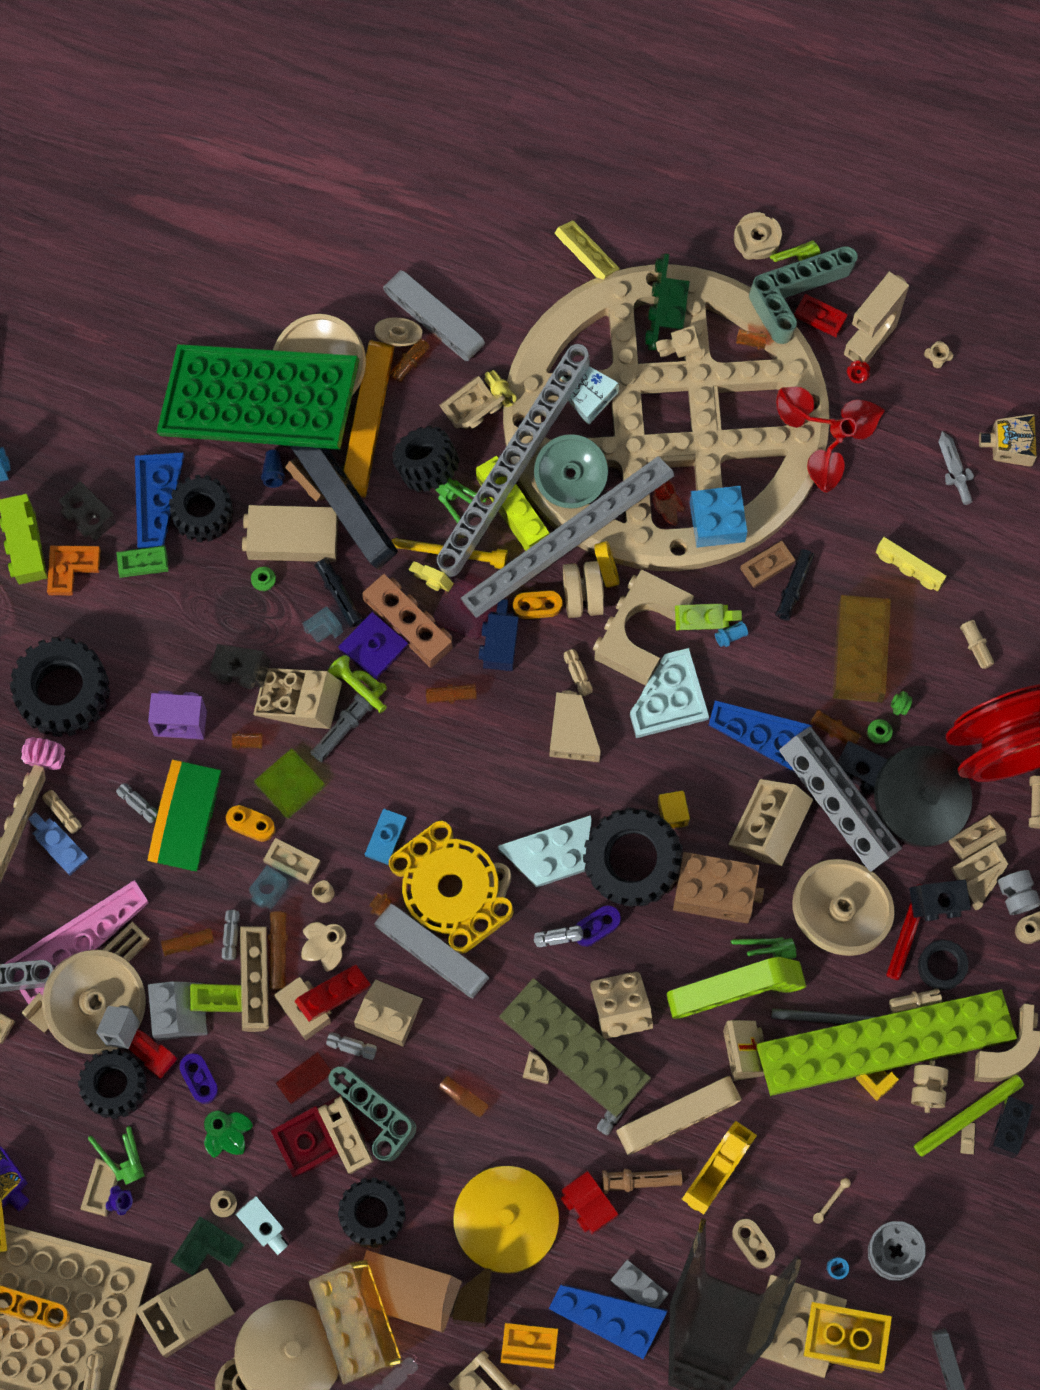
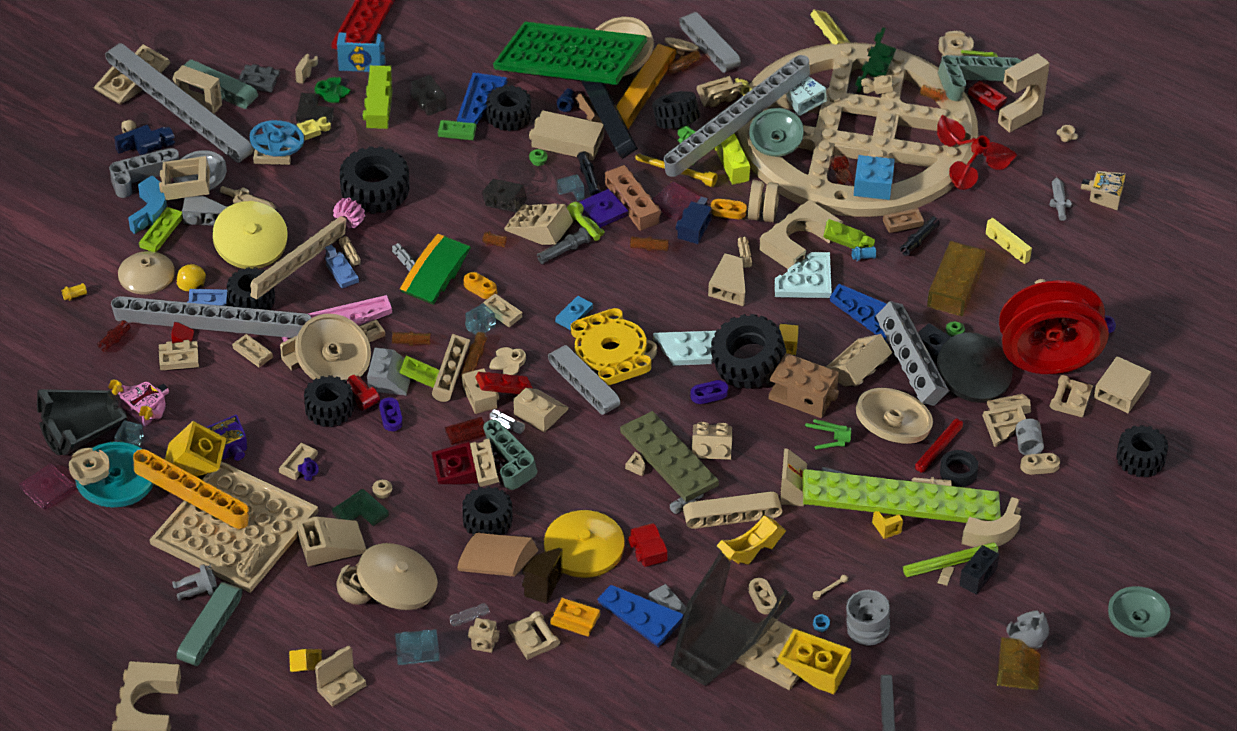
camera: 15 degrees right, 25 degrees down
orange plate [47,546,100,596] -> none
bright green plant [88,1126,145,1185] -> none
light grey brick [96,1005,140,1049] -> none
medium lavender brick [148,691,207,740] -> none
green plate [204,1111,253,1158] -> none
light grey axle [222,910,240,961] -> none
light aqua torso [235,1196,289,1255] -> none
clear neon green plate [254,748,325,819] -> none
clear yellow brick [308,1260,402,1385] -> none
tan hinge [312,880,335,903] -> none
clear orange plate [369,892,392,916] -> none
light yellow plate [409,561,454,592] -> none
clear orange axle [439,1076,488,1117] -> none
light grey plate [461,456,674,618] -> none
light grey axle [534,925,583,948] -> none
yellow beam [594,541,620,588] -> none
medium nougat pin [602,1169,682,1194] -> none
lime beam [666,957,806,1019] -> none
clear orange pin [810,710,861,744] -> none
red plate [847,360,870,383] -> none
bright green plate [891,691,912,715] -> none
black brick [909,879,971,922] -> none
tan wheel [911,1061,949,1113] -> none

